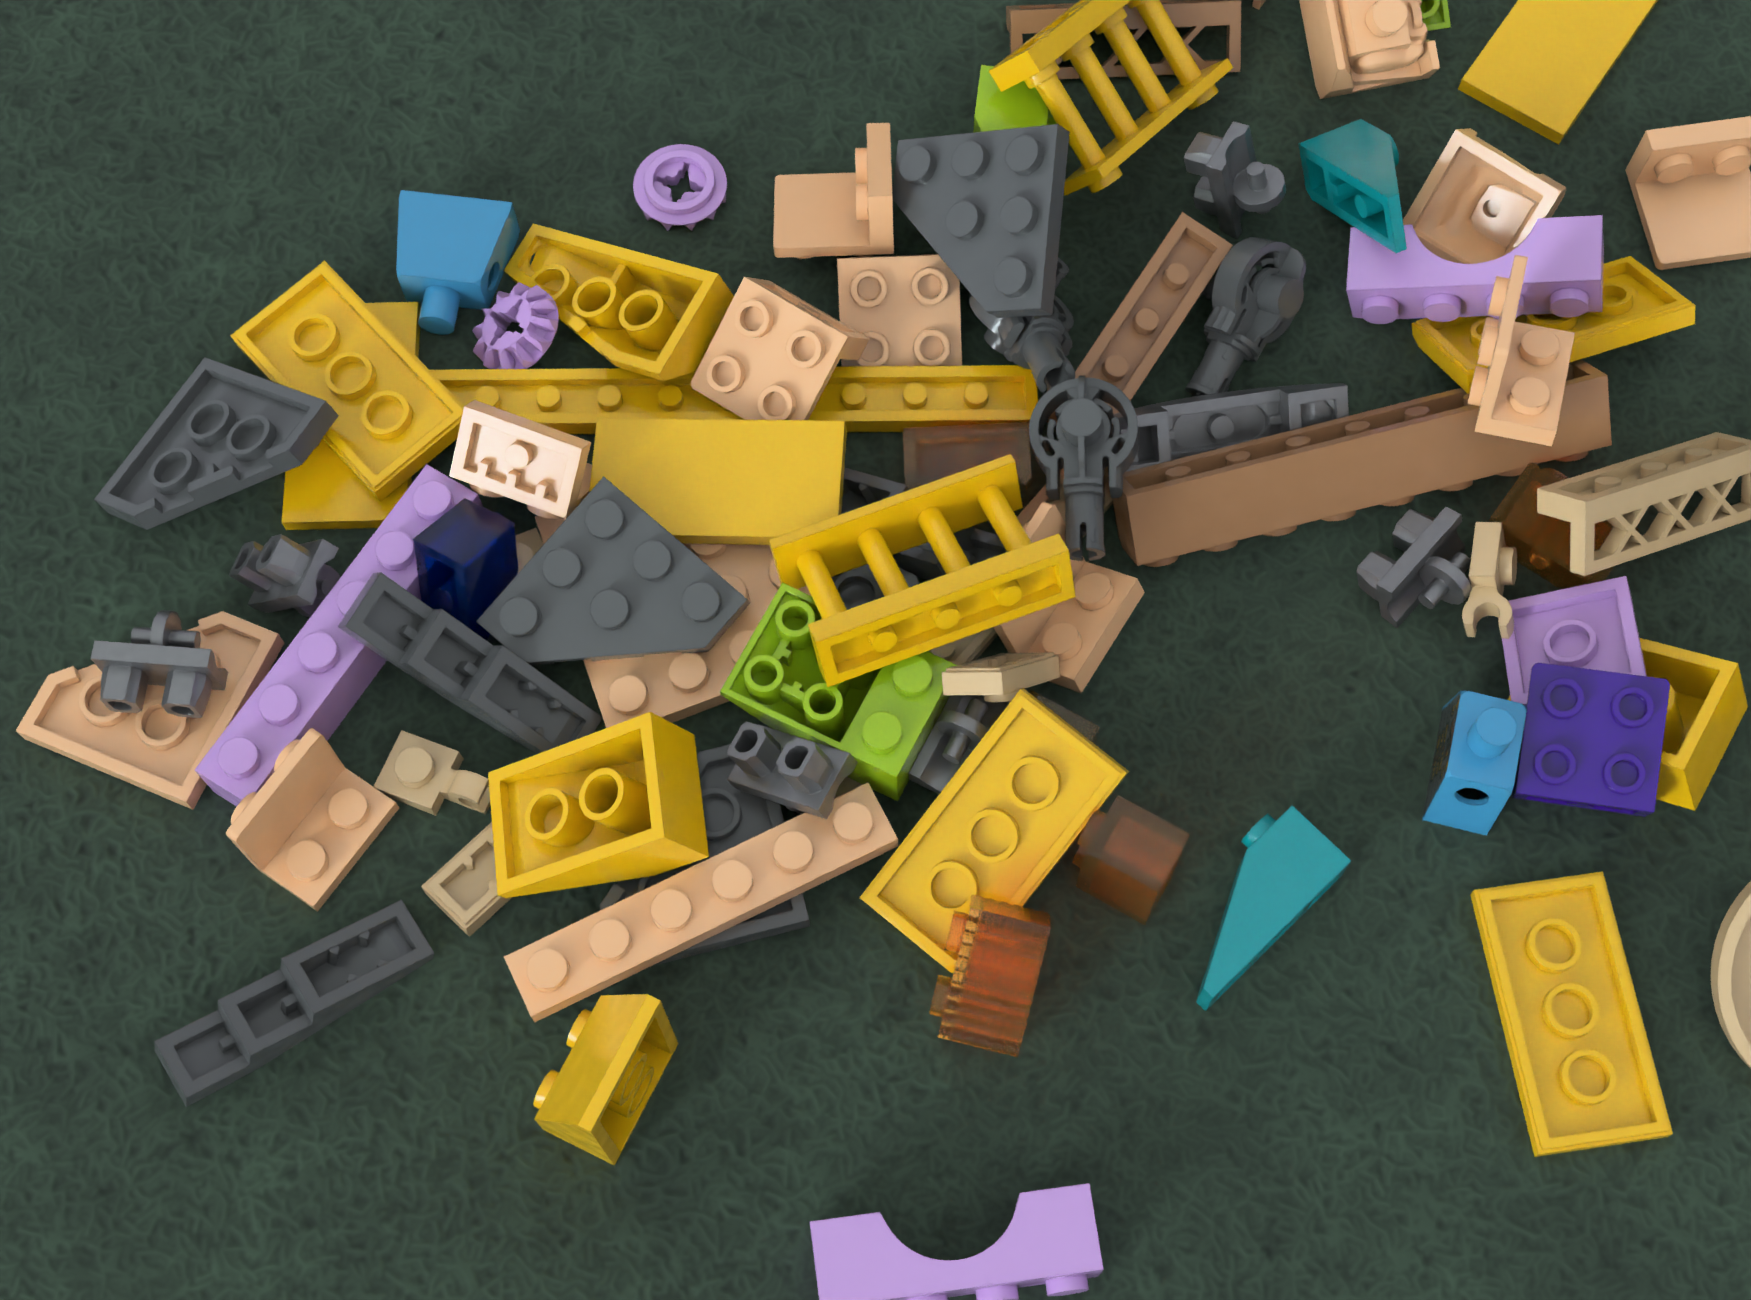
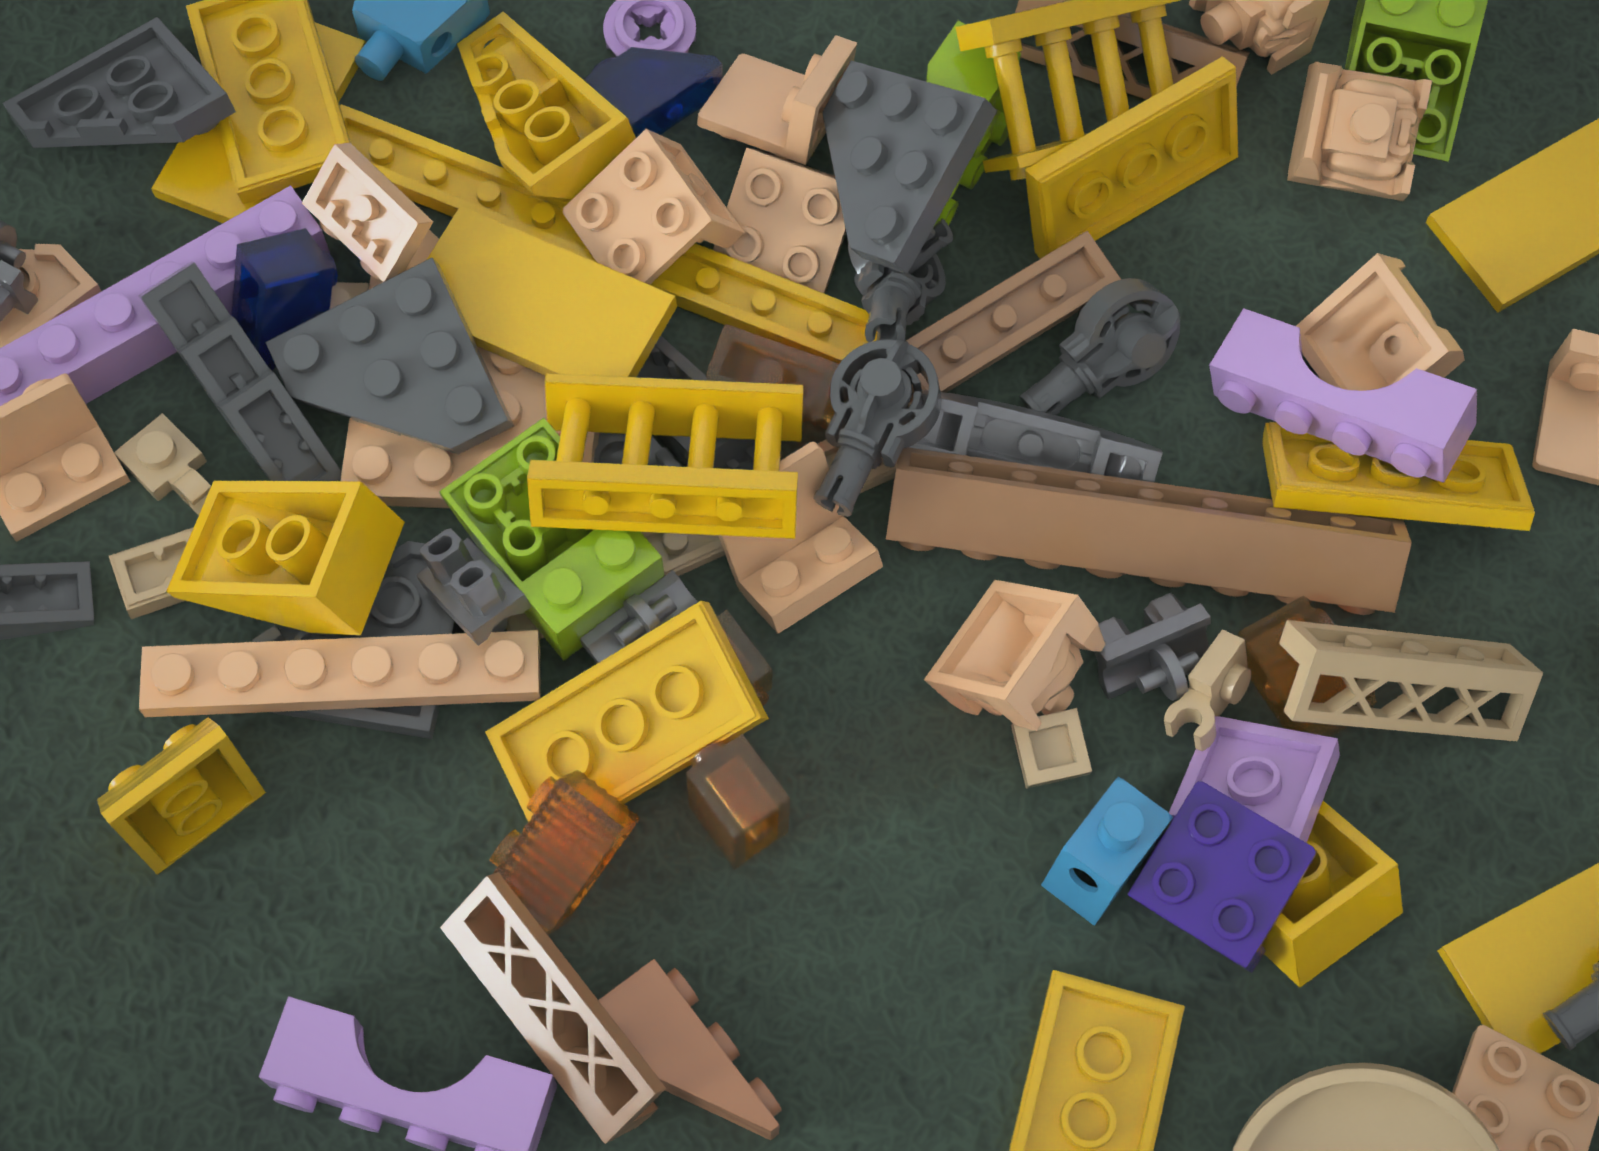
camera: 20 degrees right, 0 degrees up
flat silver hips [229,534,340,618] -> none
lavender gear [472,282,559,369] -> none
tan plate [942,652,1060,702] -> none
flat silver hips [1184,121,1286,239] -> none
teal slope [1196,806,1351,1011] -> none
teal slope [1298,119,1407,253] -> none
light nougat bracket [1467,255,1575,446] -> none
none -> medium nougat fence [440,872,666,1144]
none -> clear blue slope [584,47,723,138]
none -> nougat slope [598,959,782,1140]
none -> light nougat brick [924,580,1105,731]
none -> tan plate [1011,708,1092,789]
none -> yellow tile [1025,56,1238,259]

